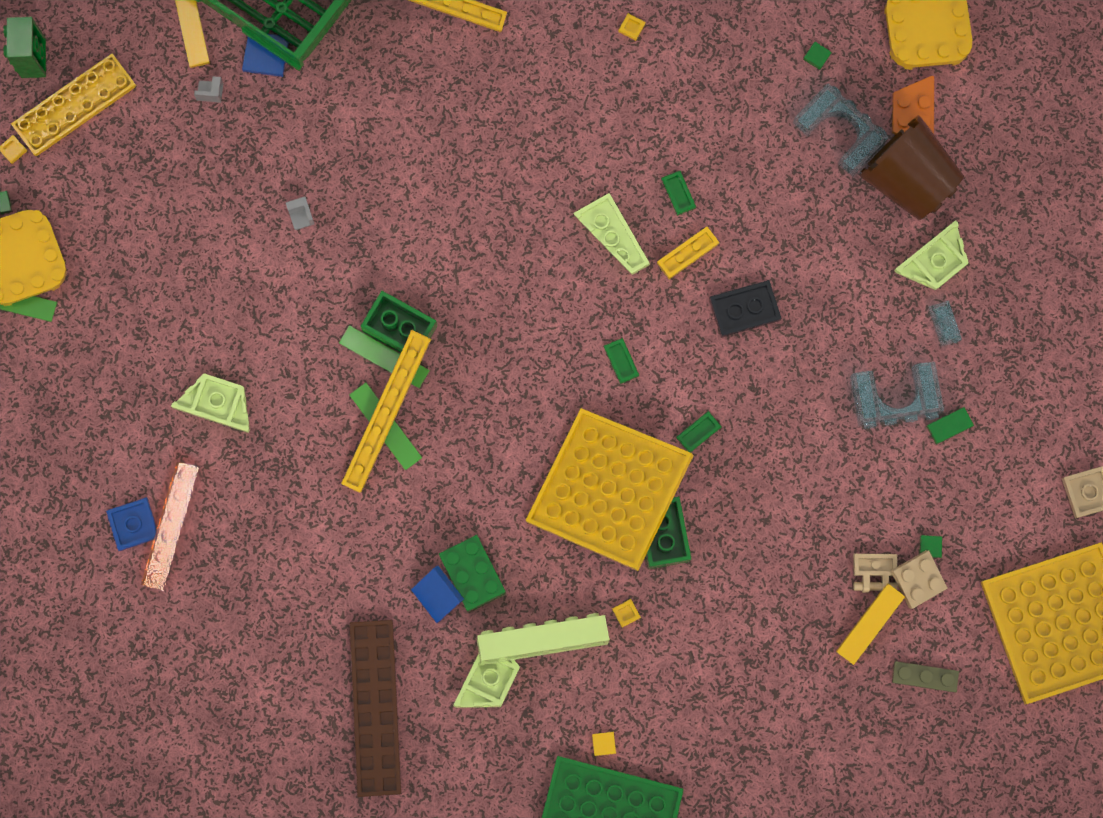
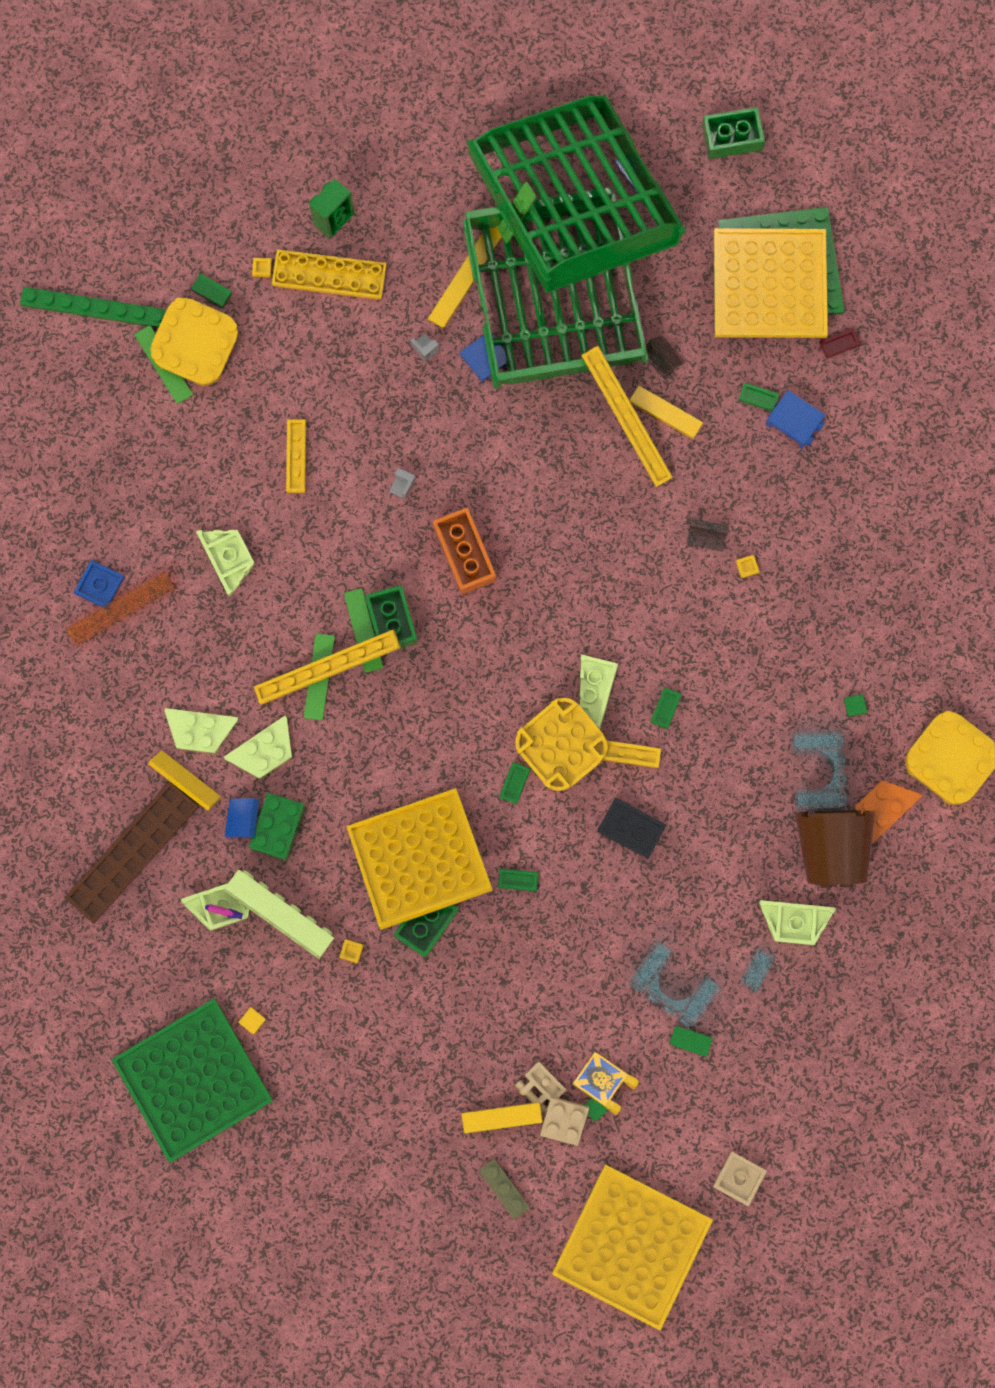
camera: 50 degrees right, 0 degrees up
none -> yellow tile [149,750,221,811]
none -> yellowish green wing [165,708,239,754]
none -> dark pink piece [205,904,243,919]
none -> yellowish green wing [224,716,292,779]
none -> yellow tile [286,419,306,493]
none -> orange brick [432,507,496,595]
none -> yellow plate [515,698,609,791]
none -> flag [573,1052,639,1115]
none -> clear smoke panel [686,518,729,552]

